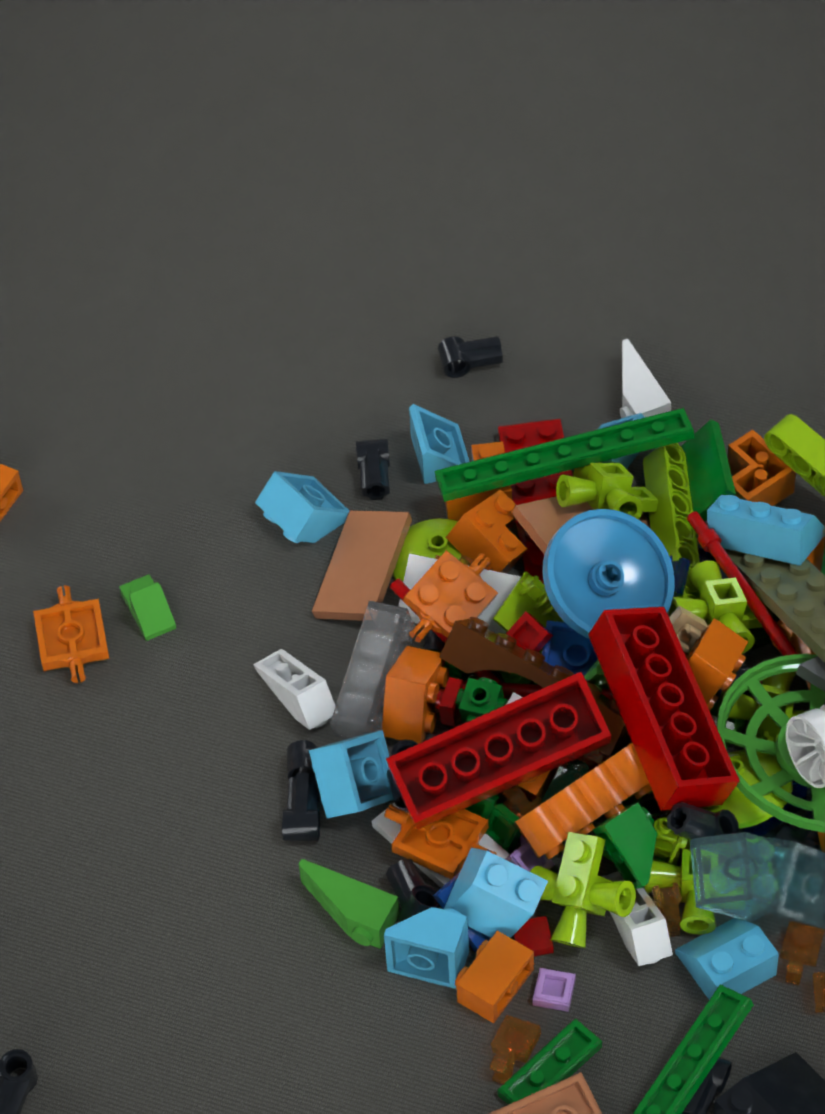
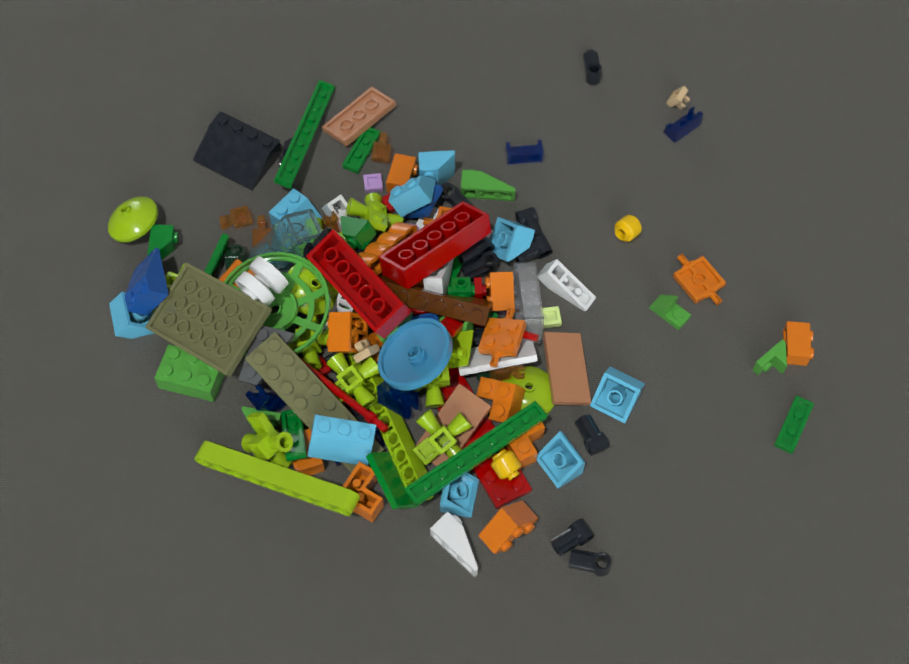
camera: 155 degrees right, 10 degrees up
none -> orange brick [478,500,539,554]
none -> yellow head [491,449,521,481]
none -> clear blue hinge [505,140,544,165]
none -> yellowish green plate [539,306,562,329]
none -> black piece [569,549,611,577]
none -> yellow head [614,215,642,242]
none -> bright green slope [752,339,787,375]
none -> green tile [774,395,814,454]

